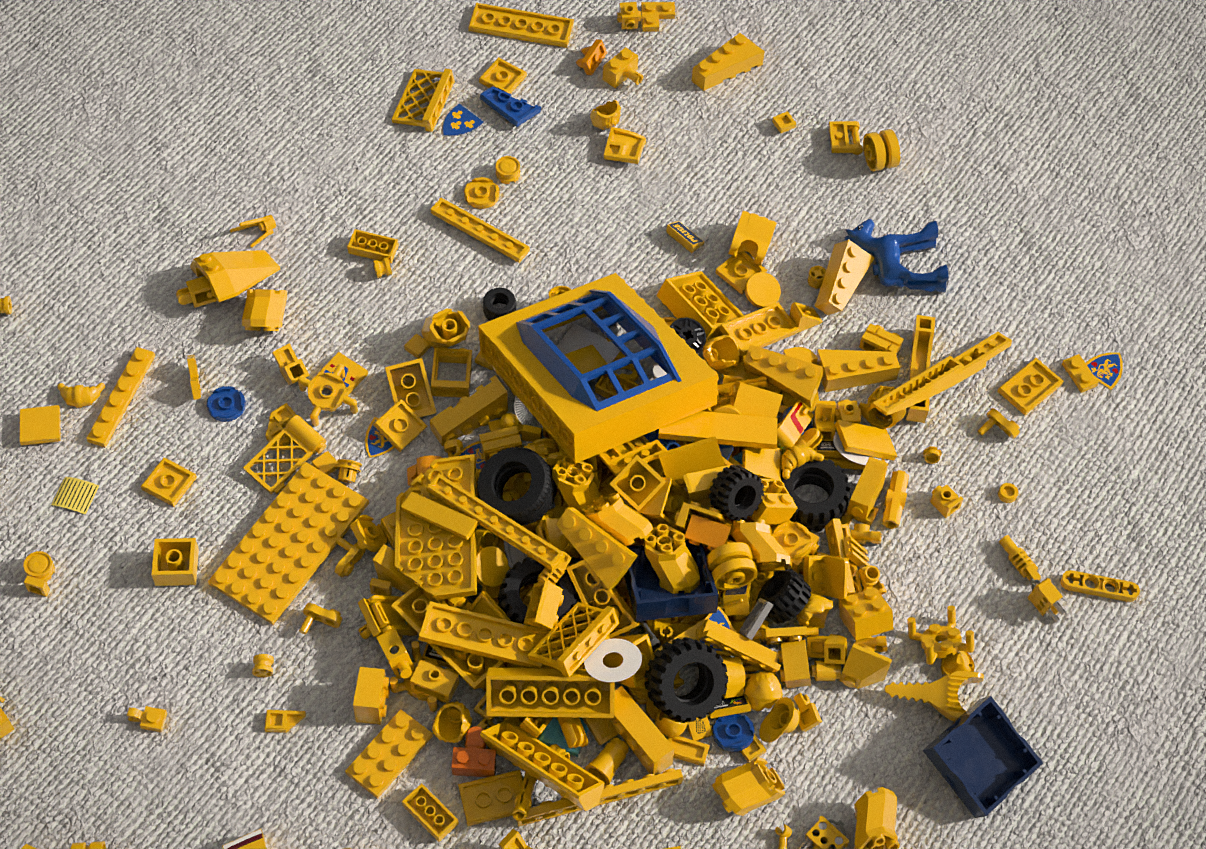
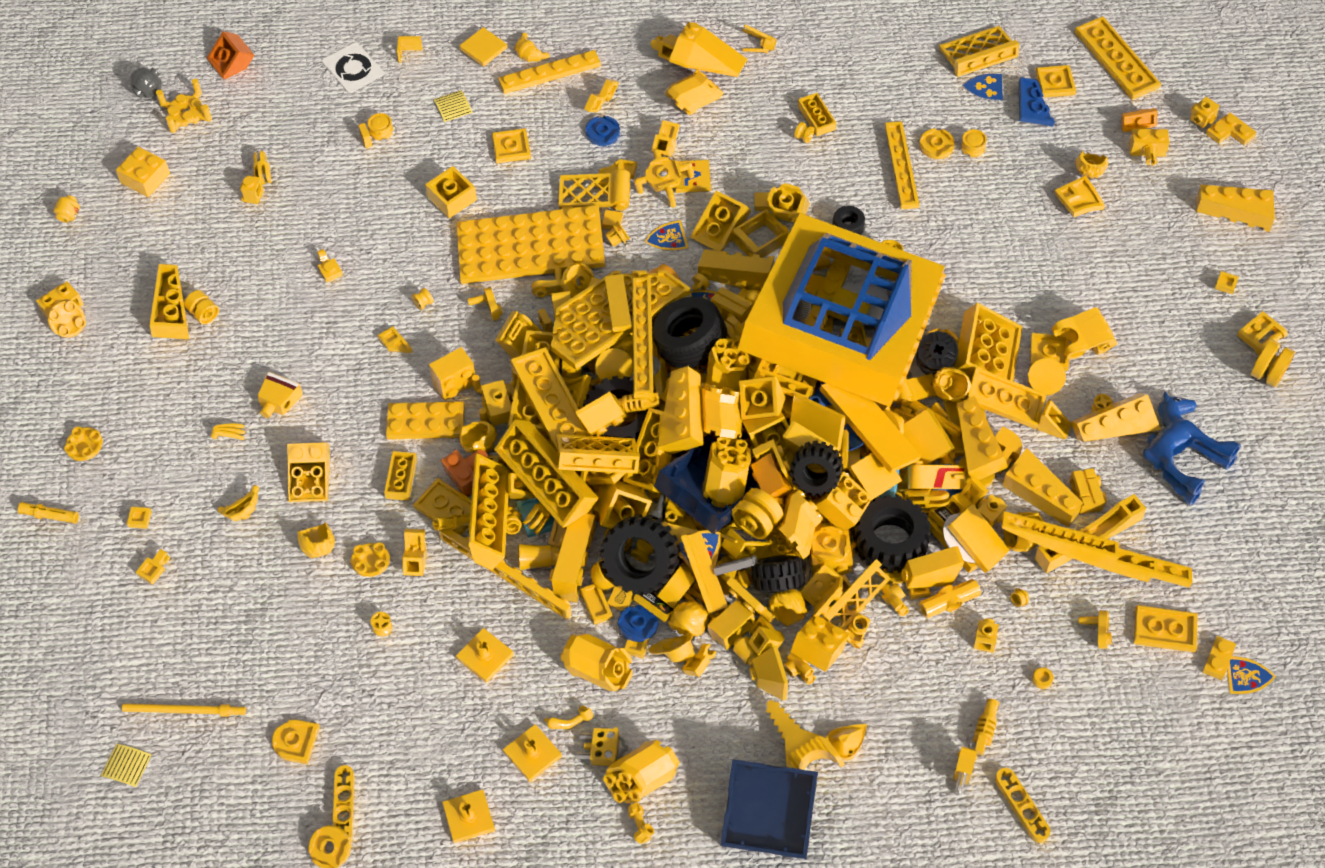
camera: 55 degrees right, 0 degrees up
yellow tile [373,399,428,452] -> none
yellow torso [376,628,415,679] -> none
white sticker [584,638,642,682] -> none
yellow slope [666,221,705,253] -> none
yellow piece [781,444,824,479] -> none
yellow tile [843,536,870,568] -> none
yellow plate [907,605,974,665] -> none

